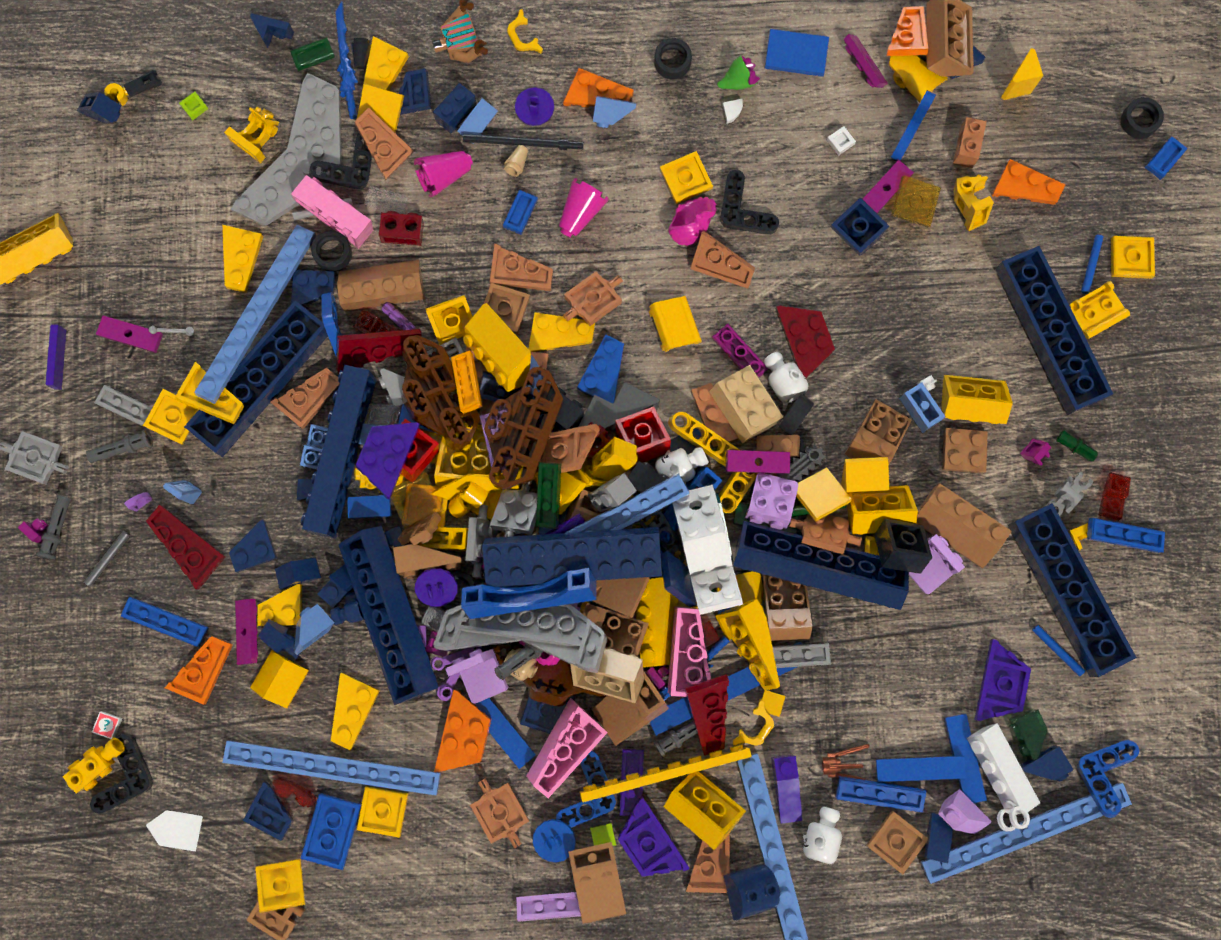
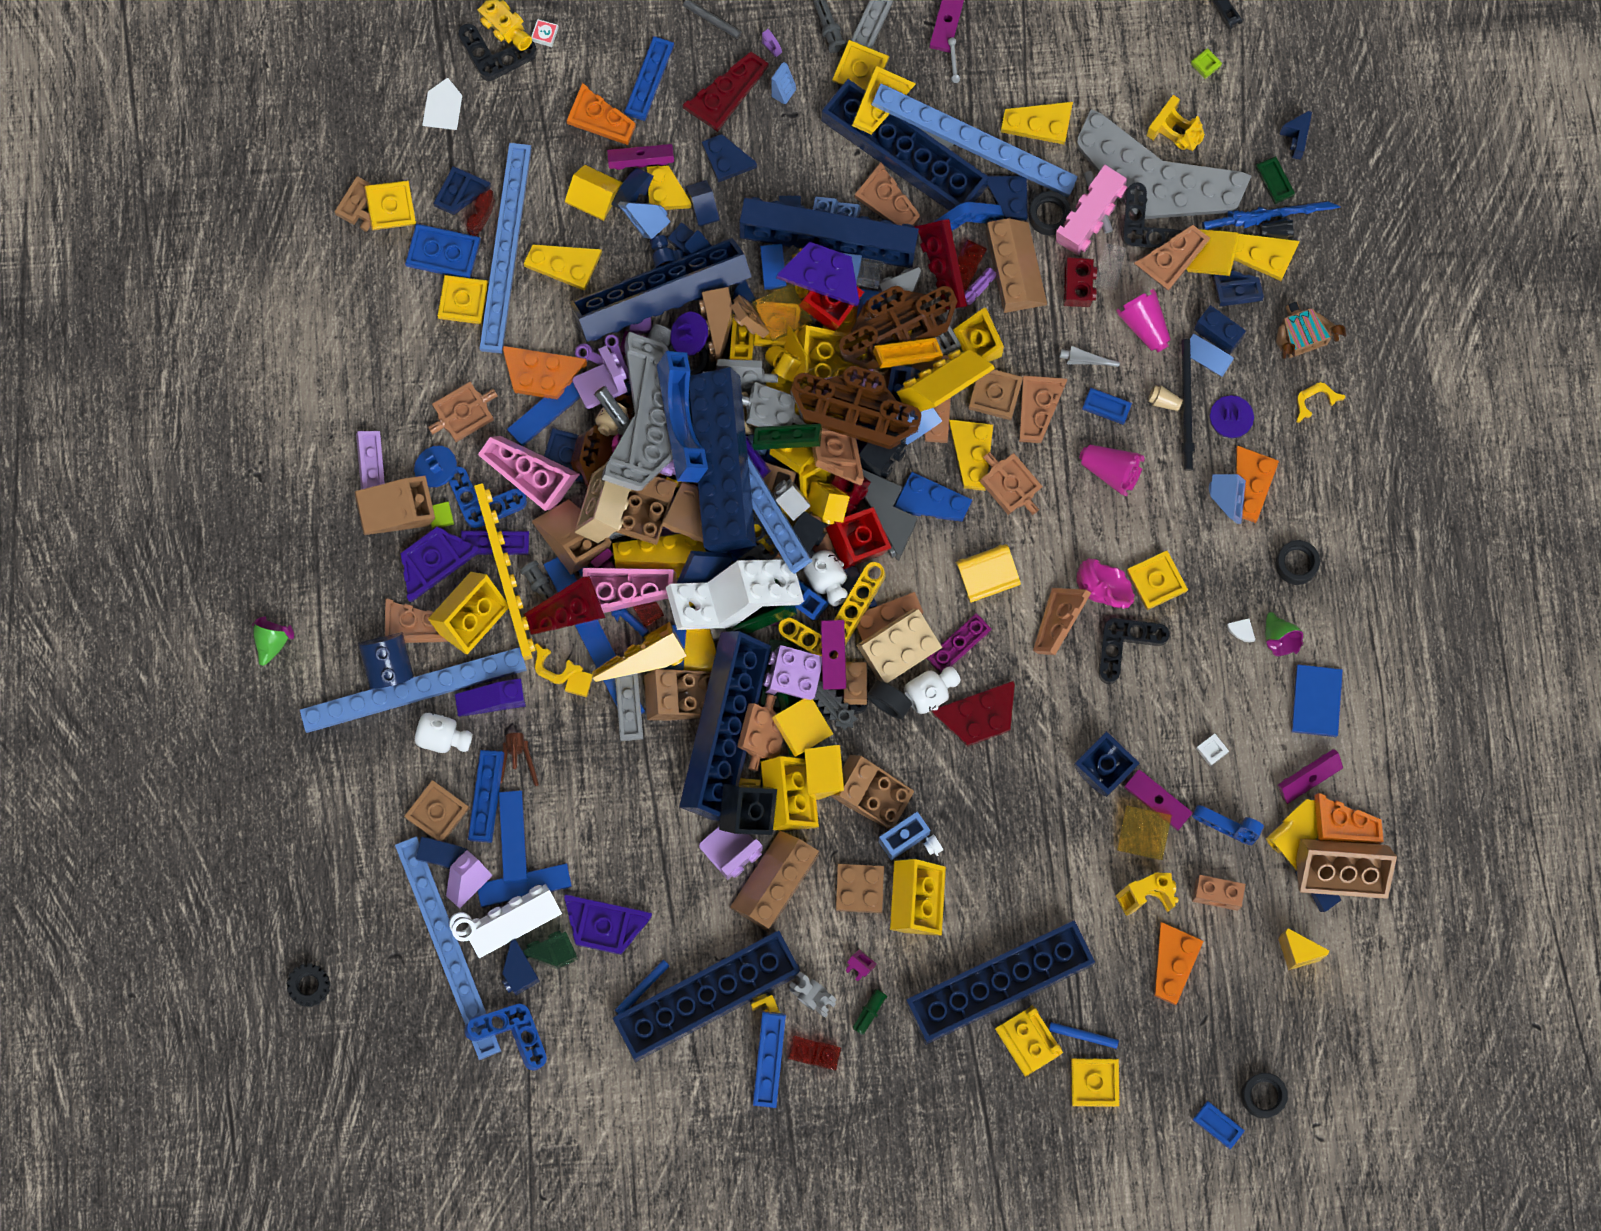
camera: 85 degrees right, 5 degrees down
none -> light grey piece [1059,346,1120,367]

